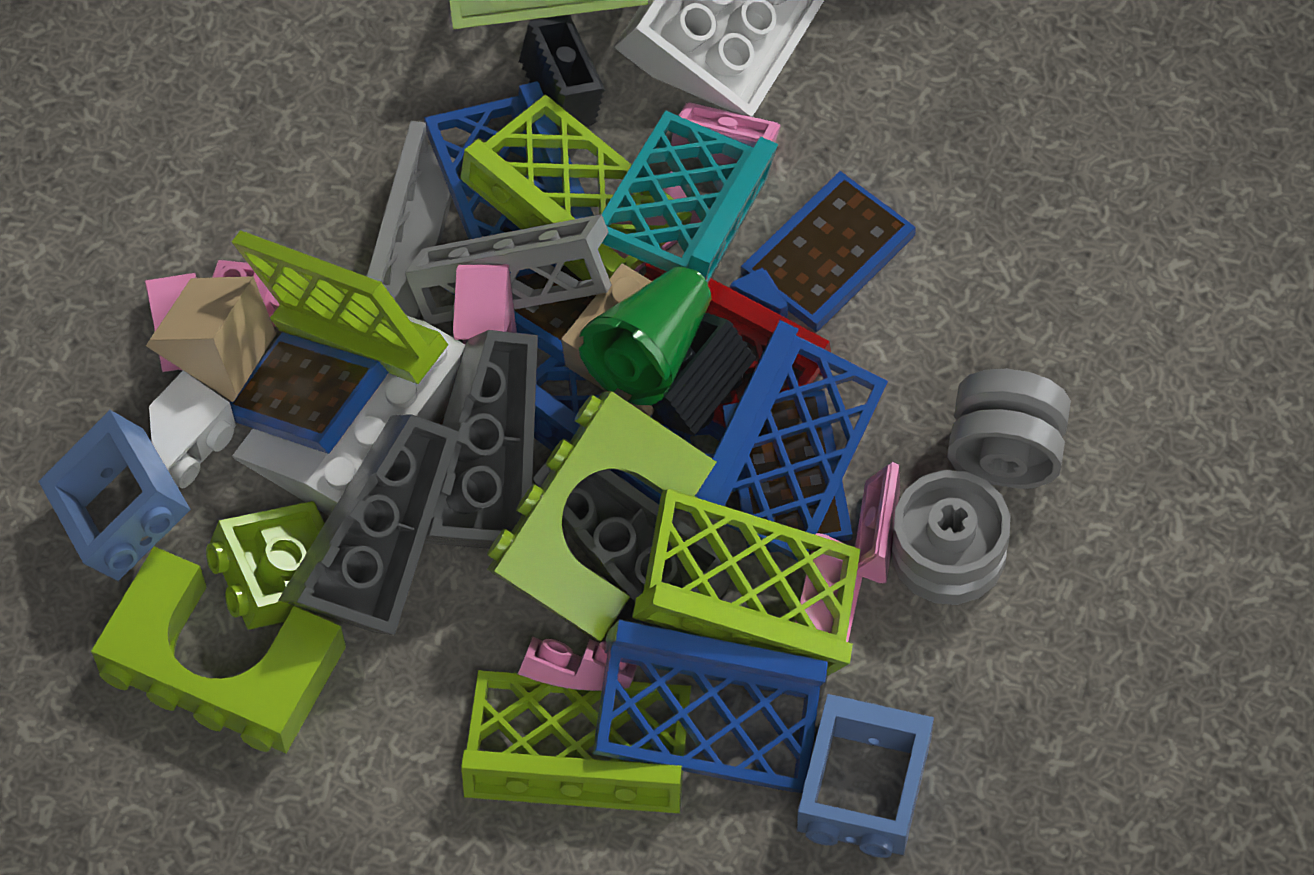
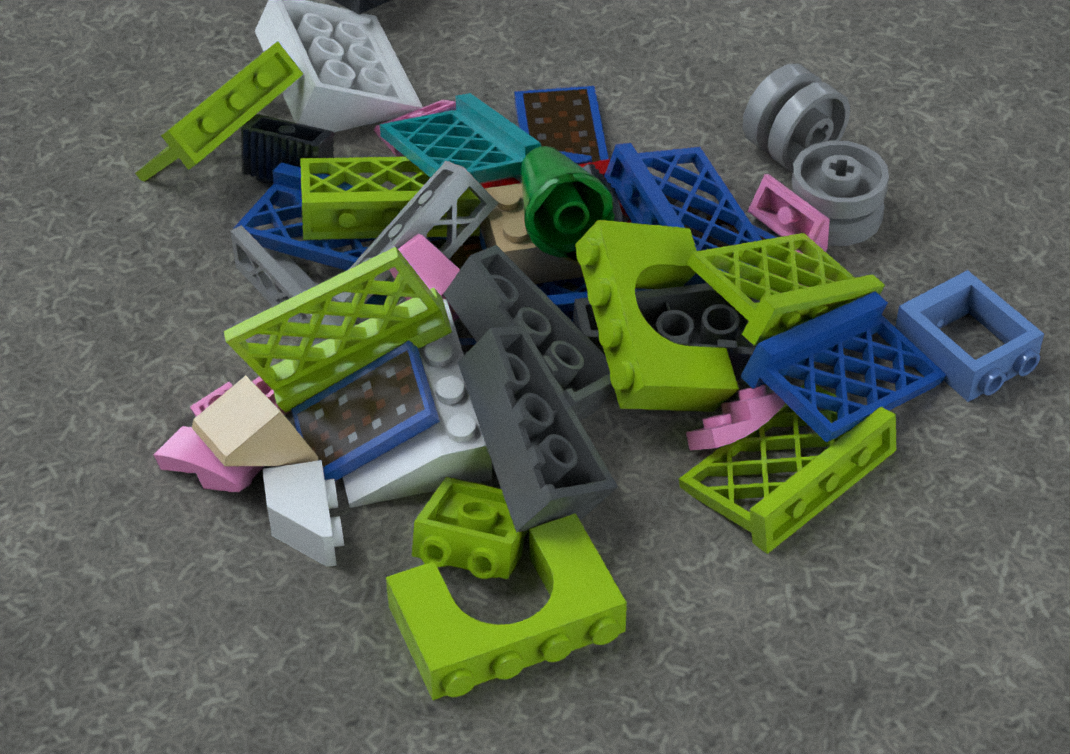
camera: 50 degrees left, 15 degrees down
medium blue window [38,410,191,581] -> none

